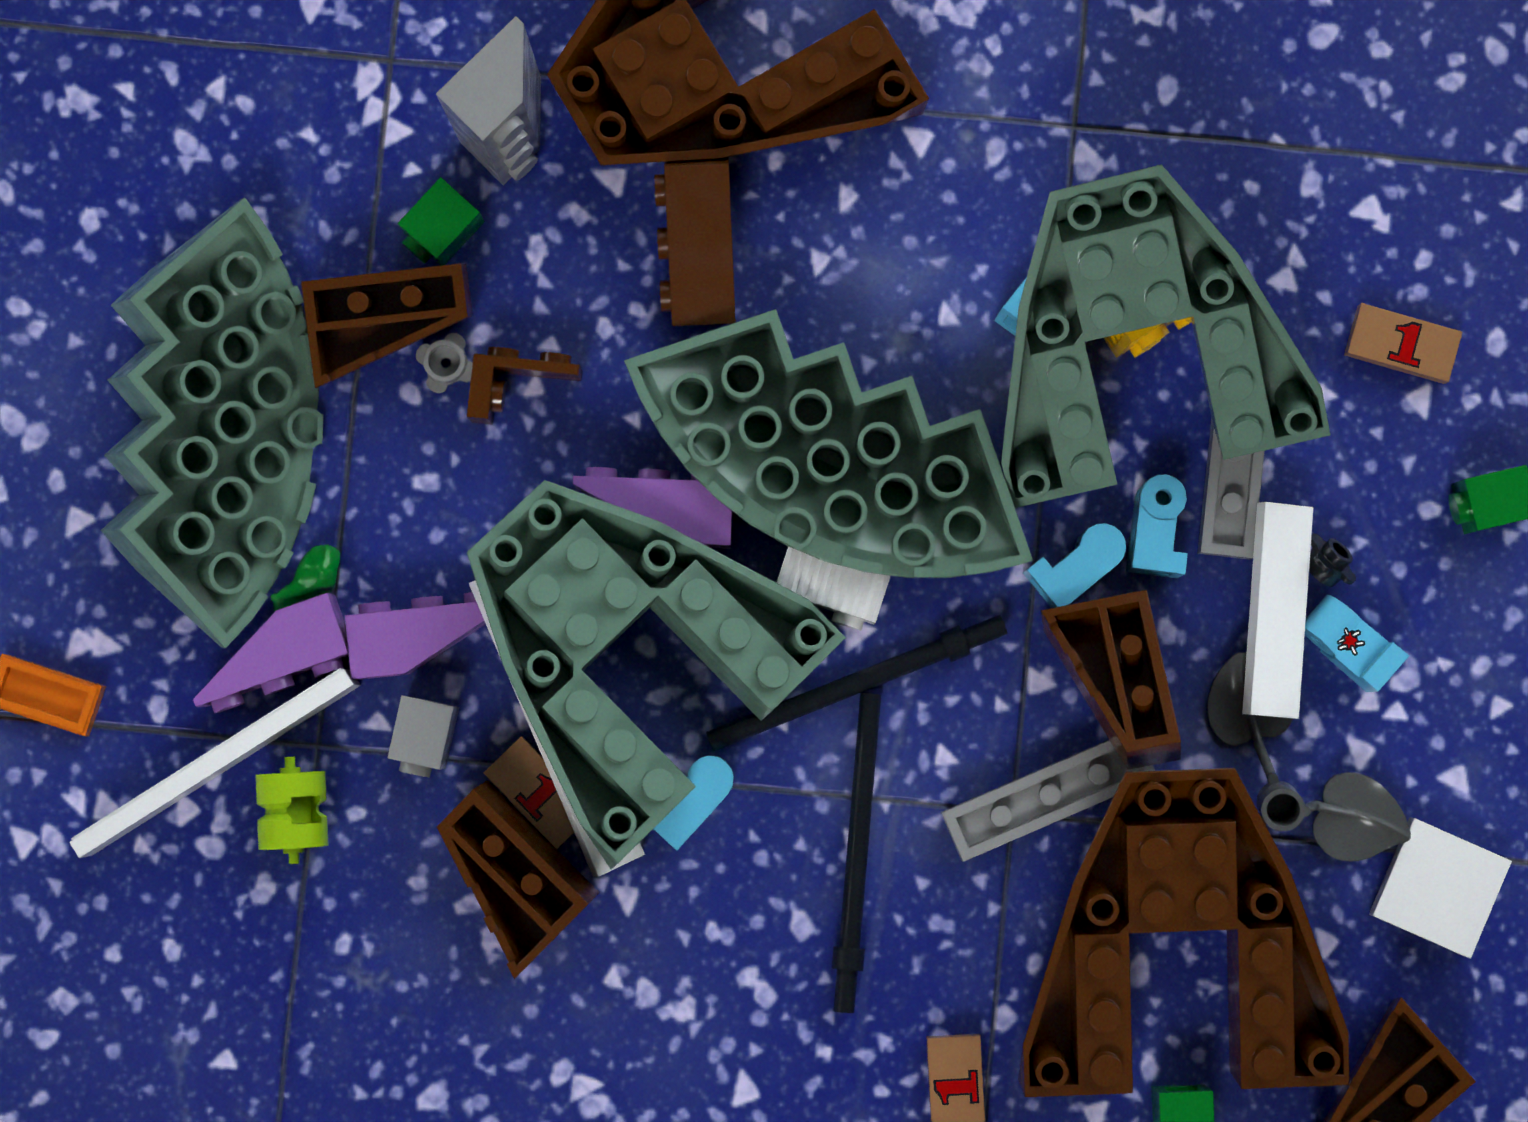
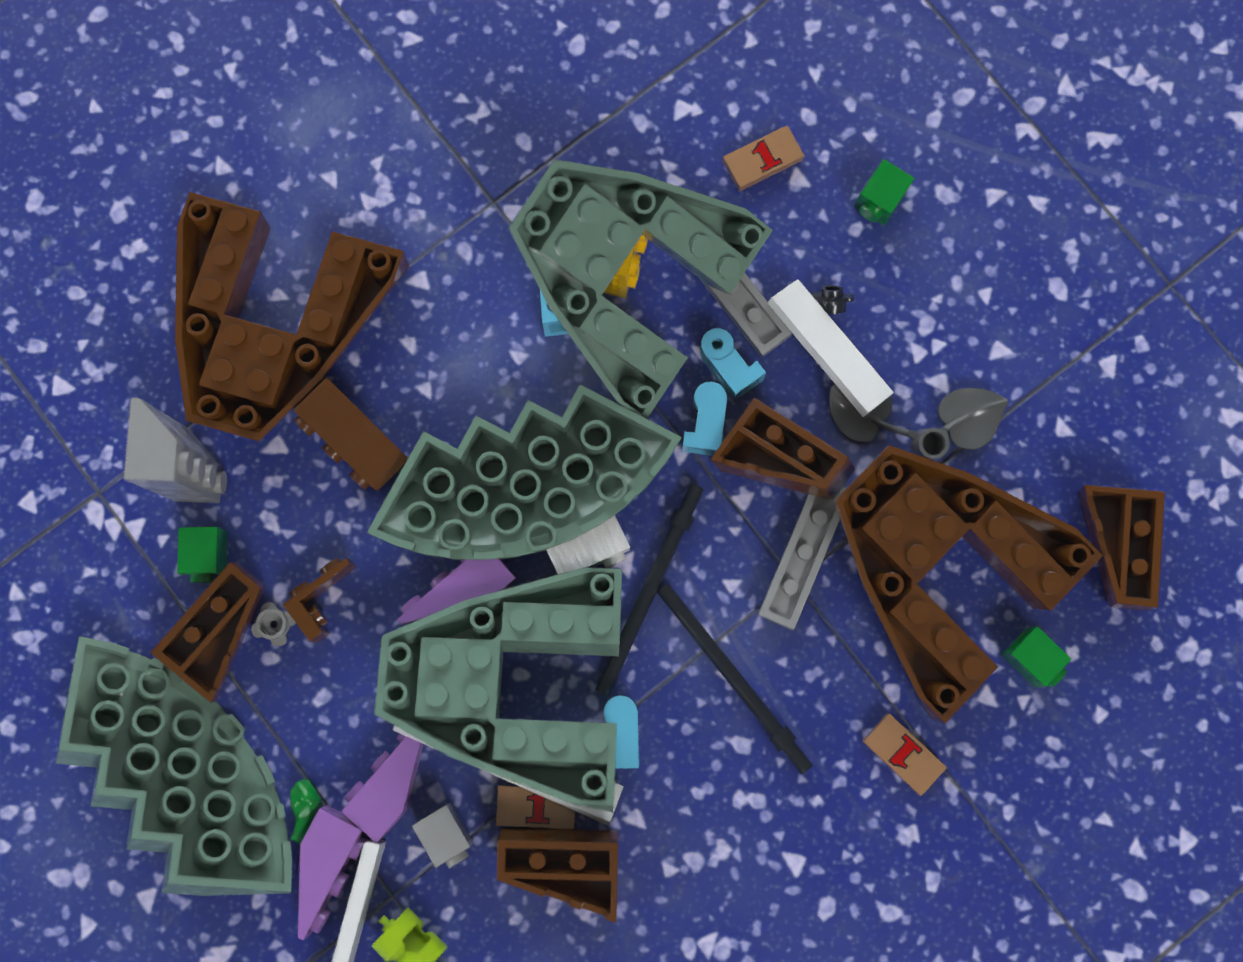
camera: 40 degrees left, 5 degrees down
medium azure leg [1305,595,1410,692] -> none
white tile [1369,817,1512,959] -> none

